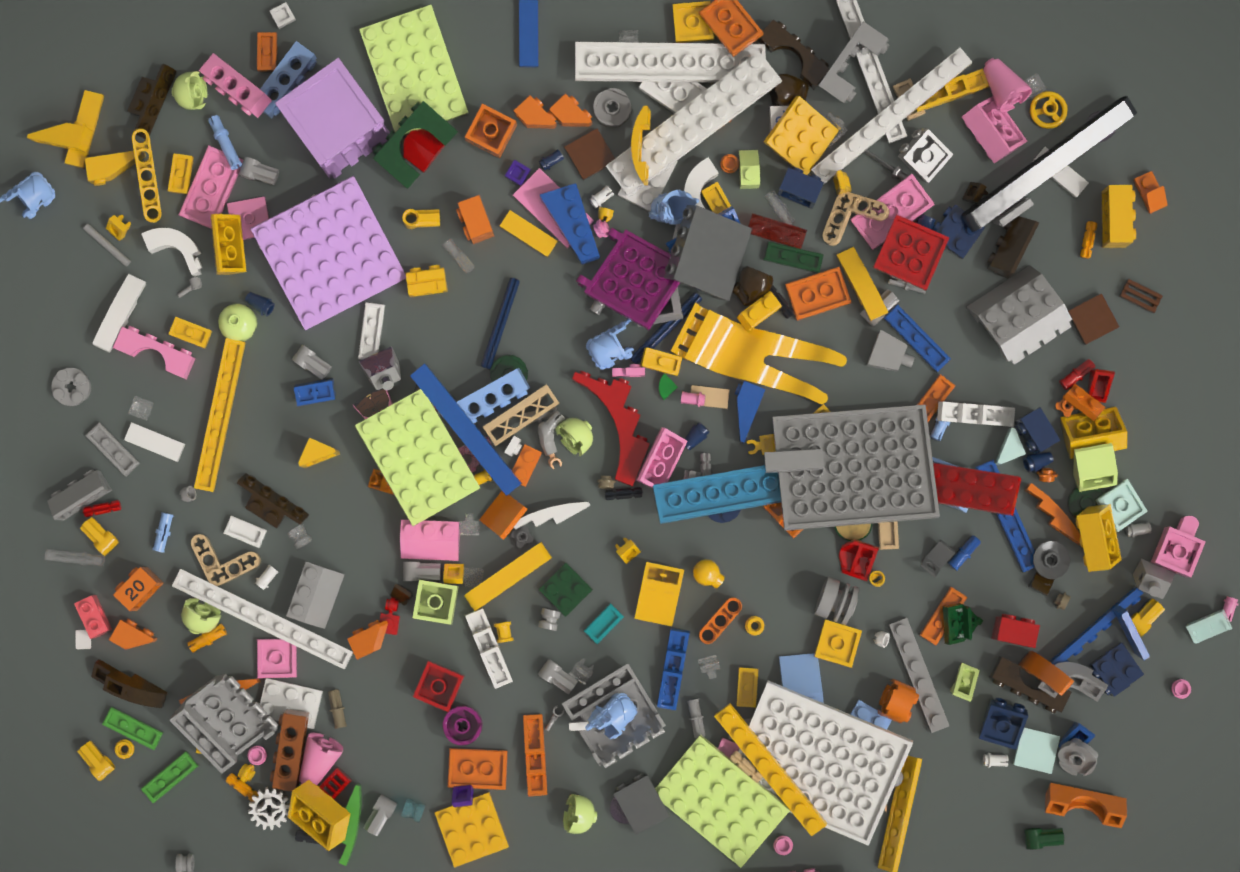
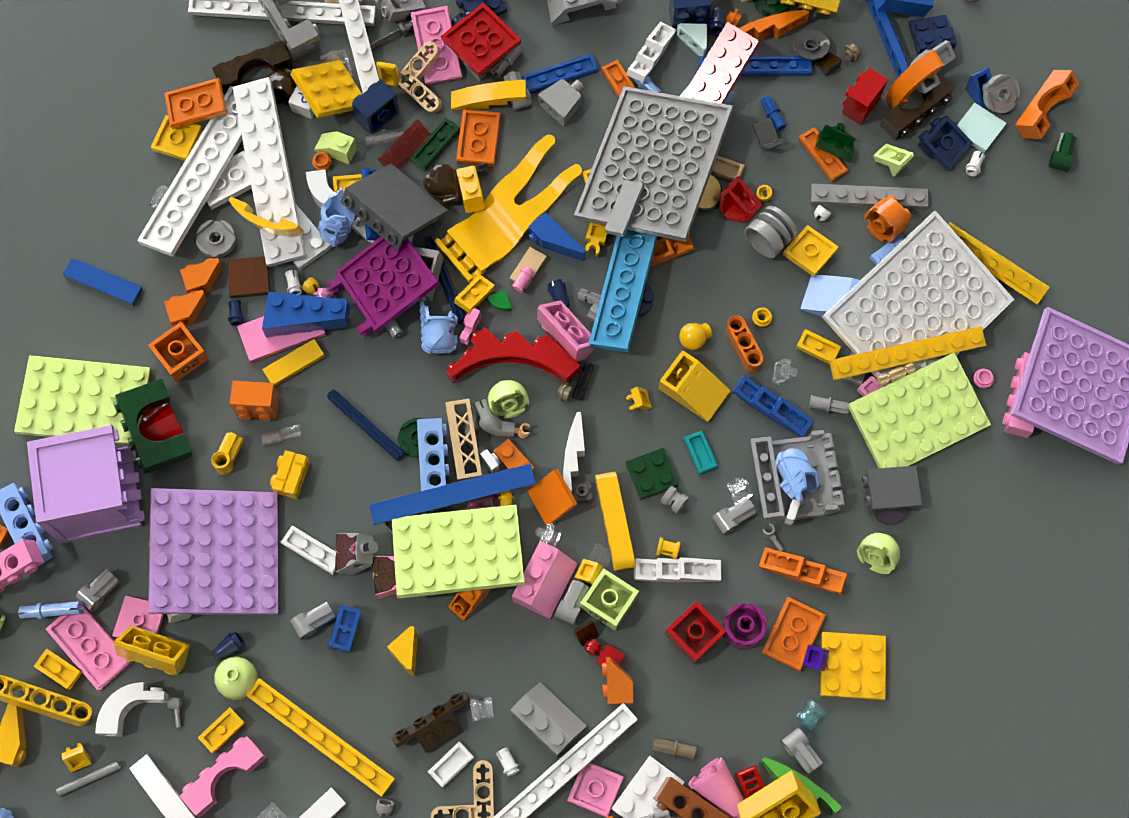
camera: 65 degrees left, 15 degrees down
dark purple plate [505,160,531,186] -> none

